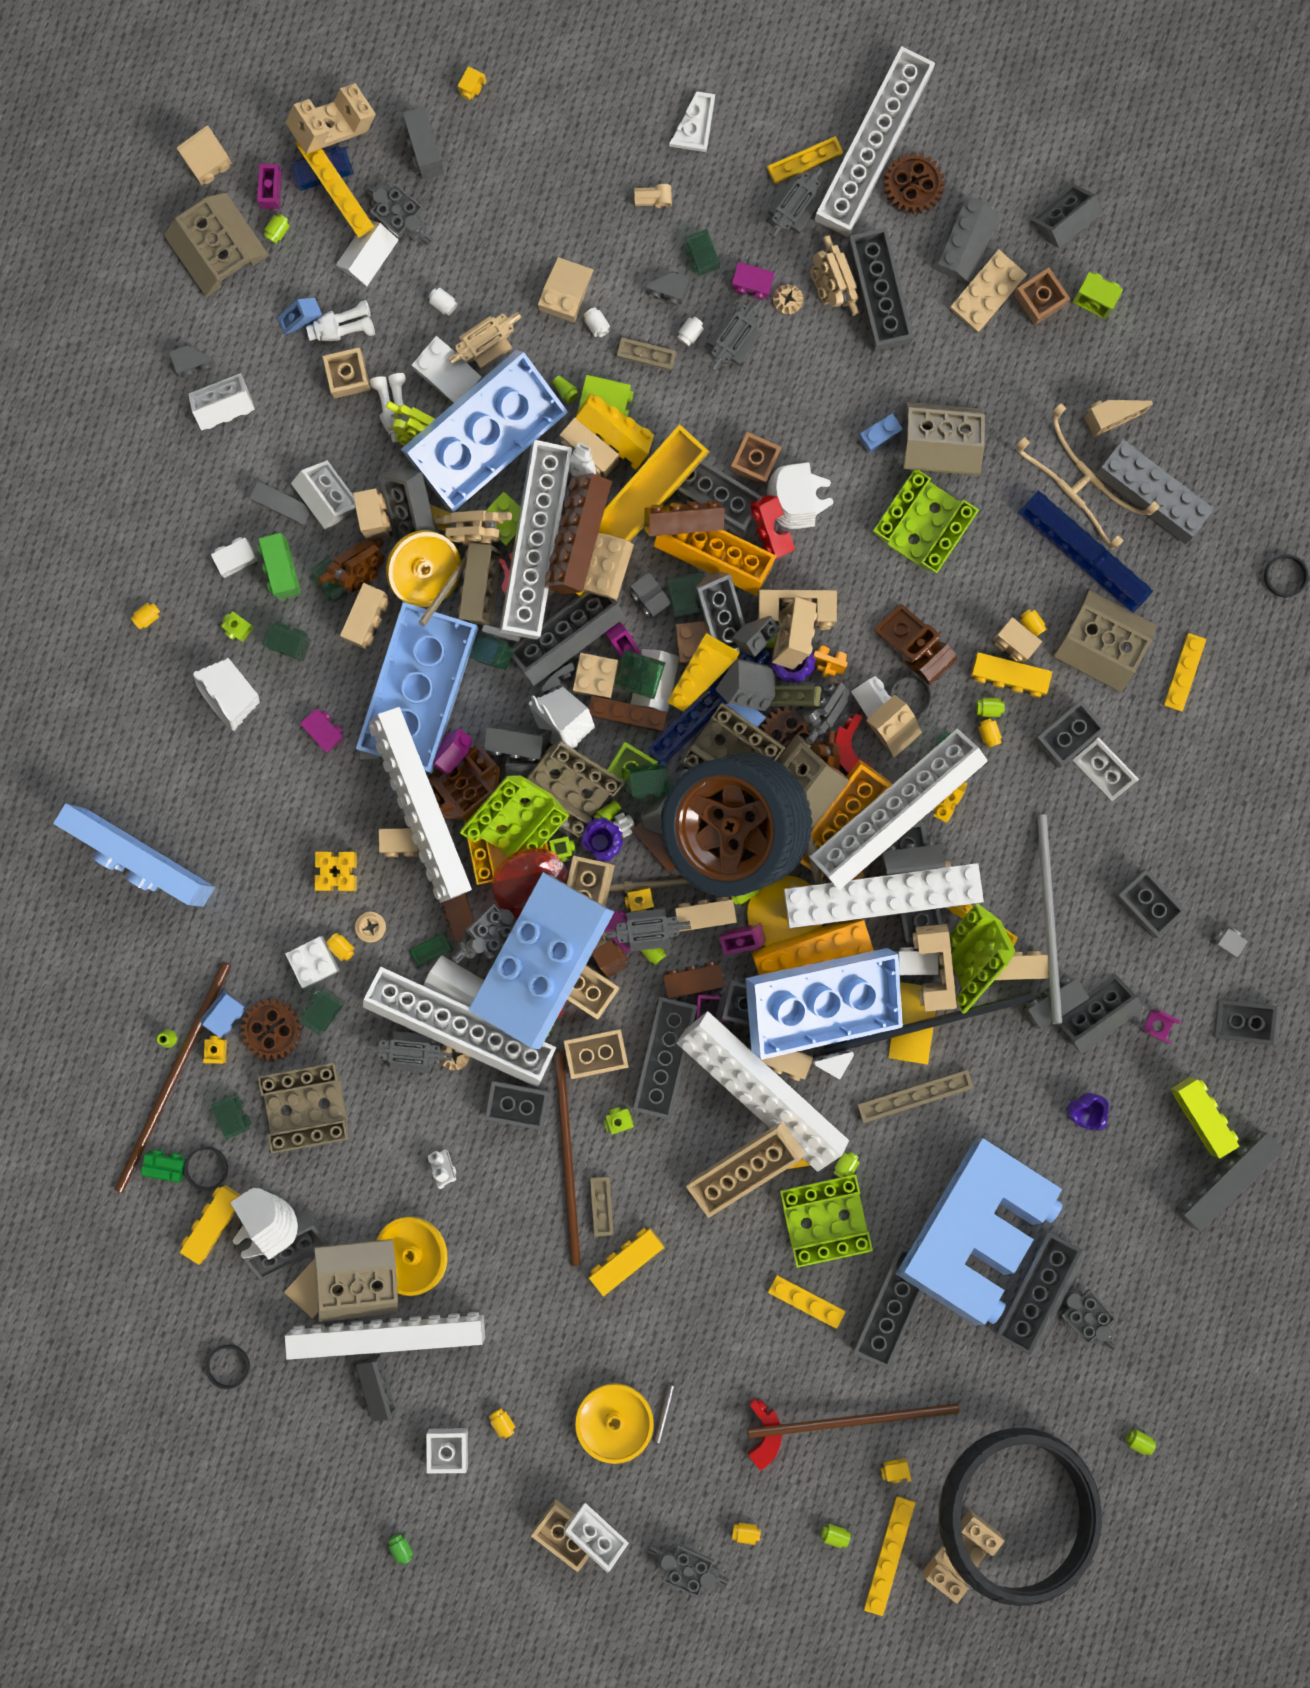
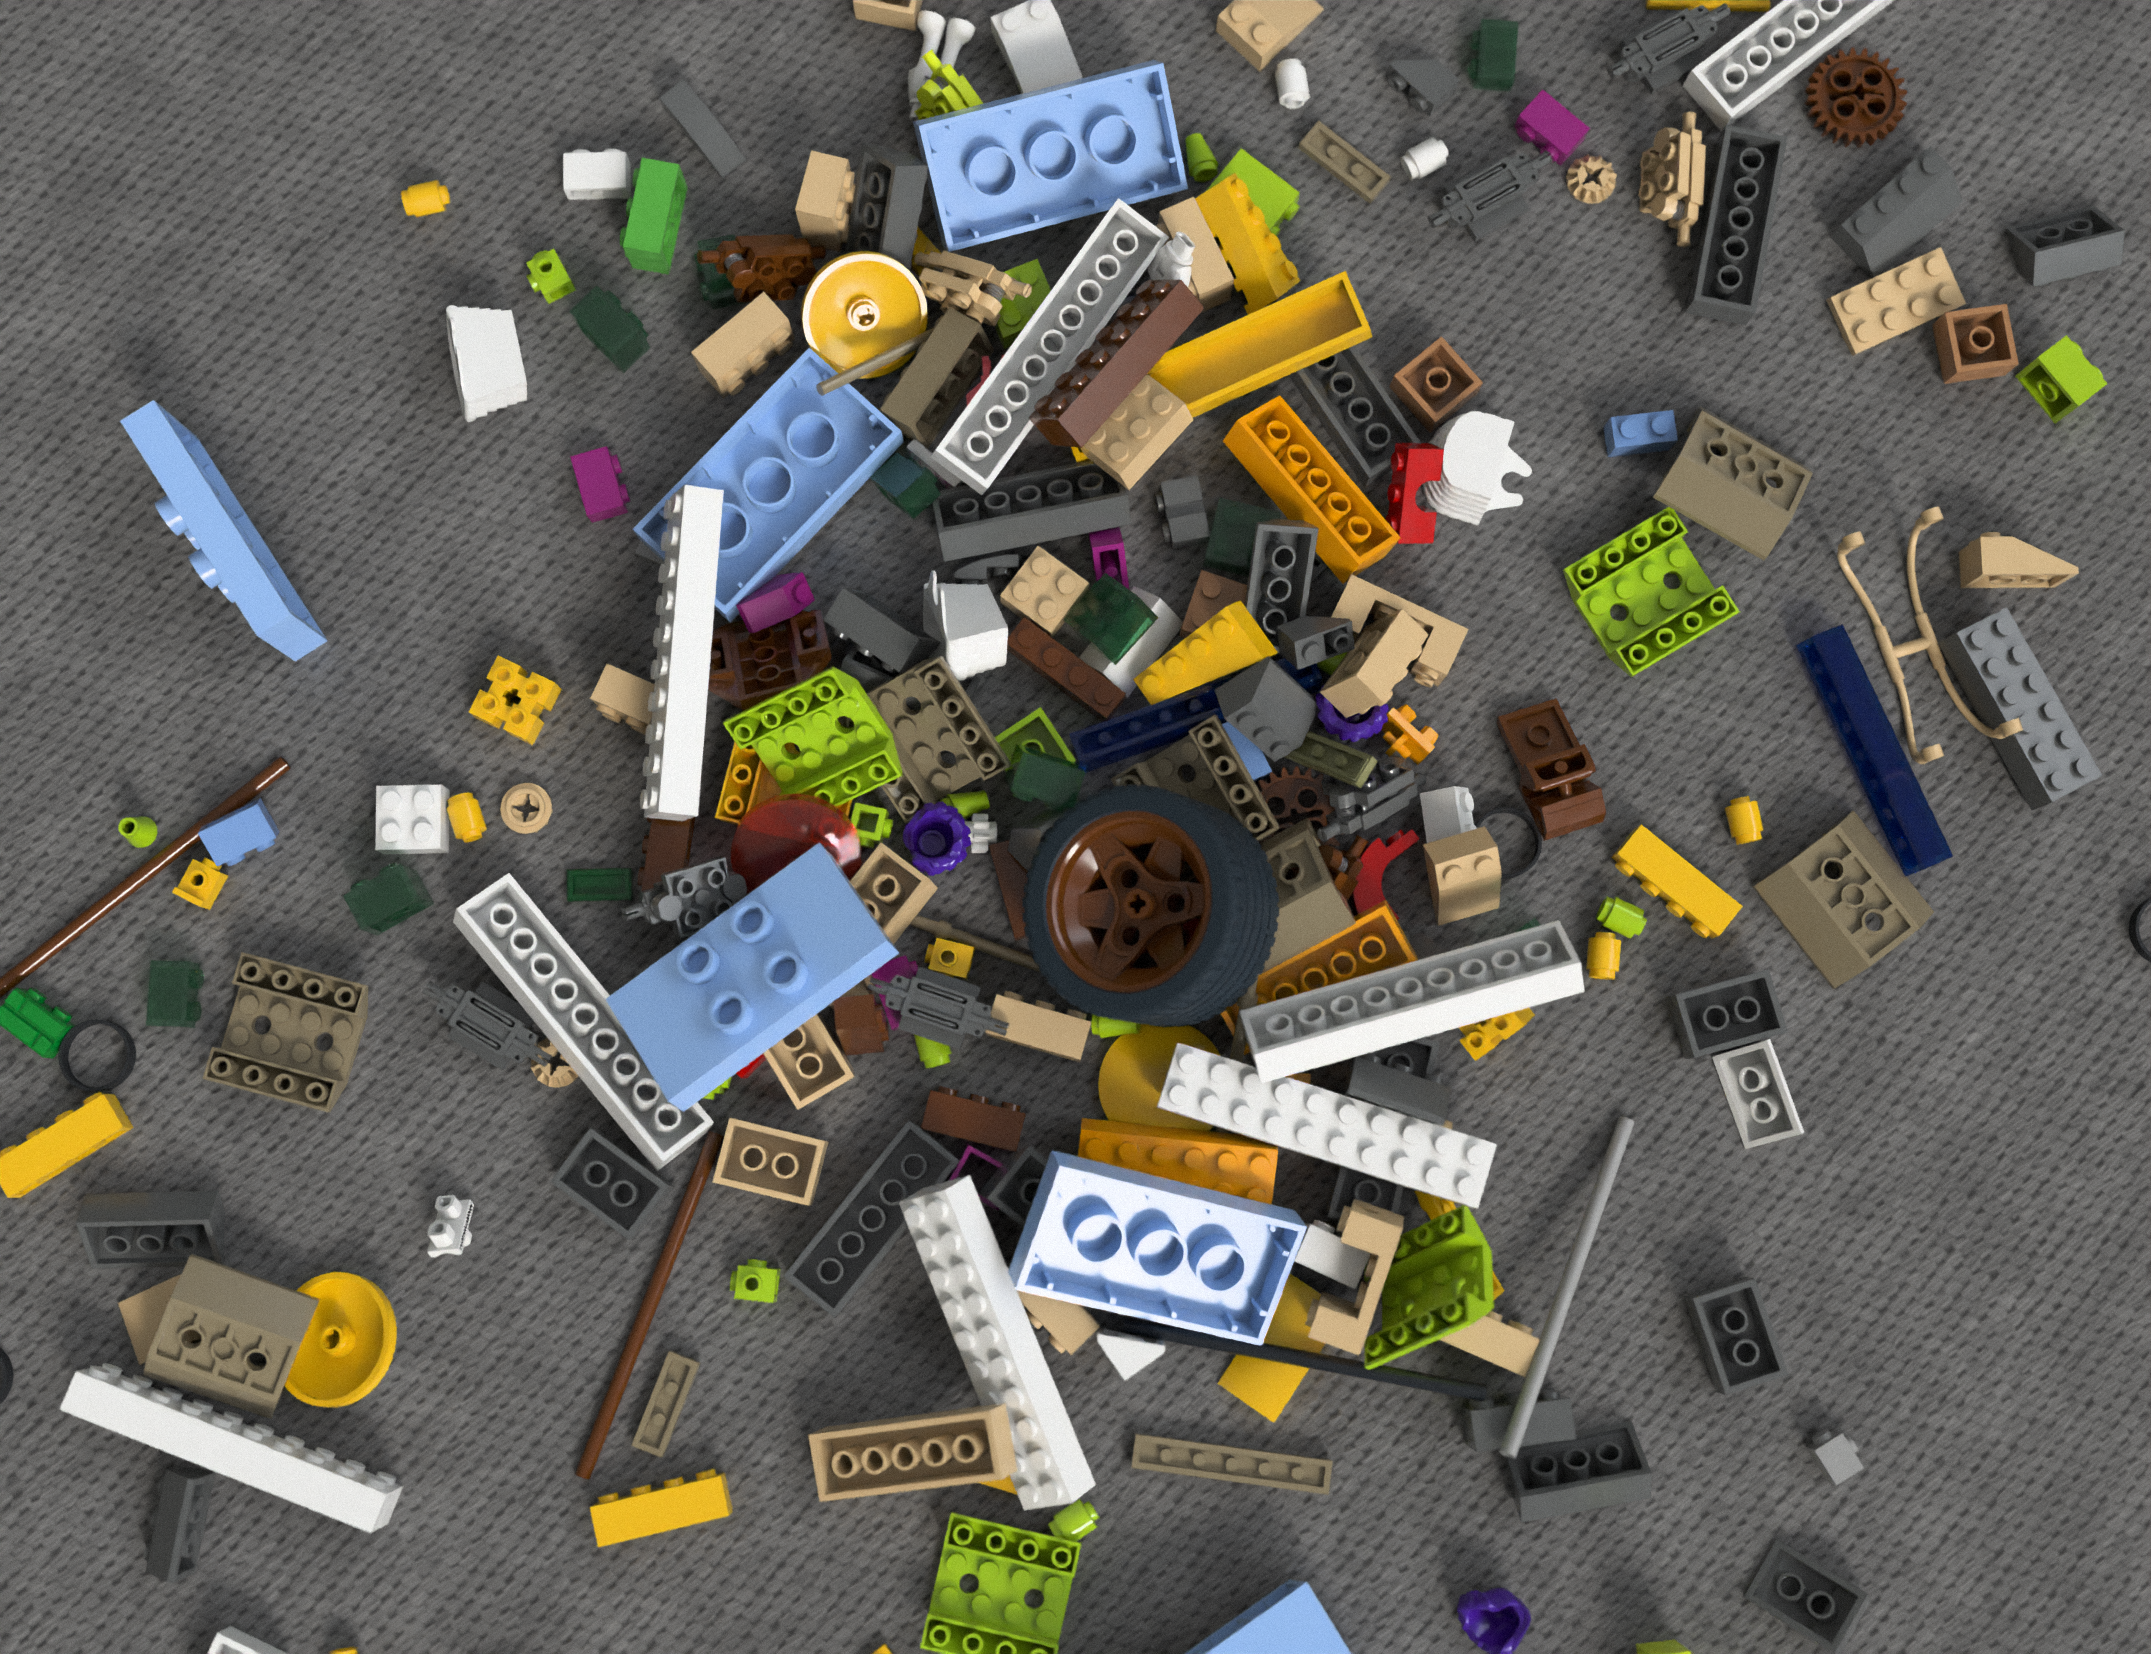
camera: 20 degrees right, 5 degrees down
white piece [231,1188,298,1260] -> none
reddish brown gear [240,998,304,1060] -> none
white slope [291,460,356,529] -> none
white slope [423,955,484,1007] -> none
tan piece [448,311,521,369] -> none
reddish brown brick [644,500,724,536] -> none
magenta brick [719,923,766,955] -> none
tan brick [993,617,1042,664] -> none
magenta piece [1141,1009,1182,1044] -> none
yellow plate [1163,633,1206,712] -> none

